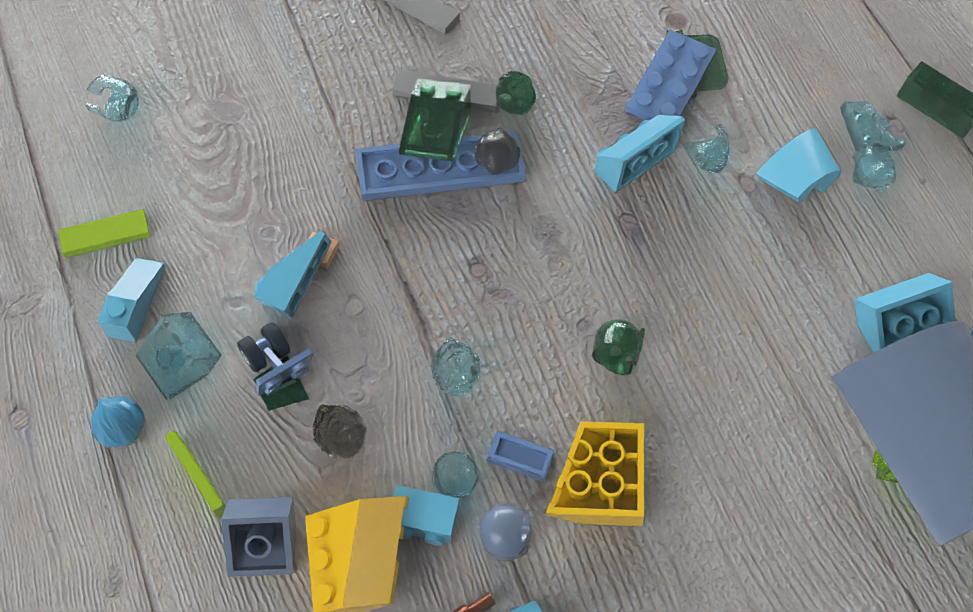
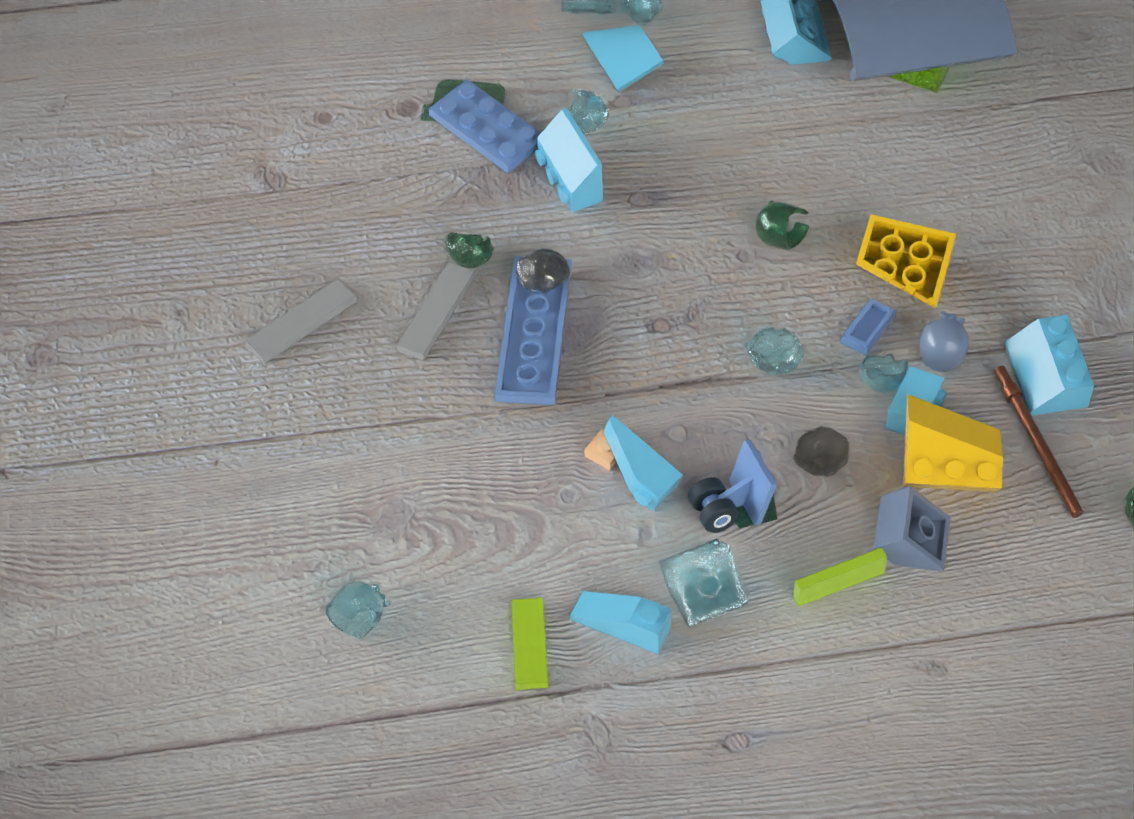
camera: 70 degrees left, 10 degrees down
dark azure hair [91,396,145,447] -> none
clear green slope [399,79,471,161] -> none

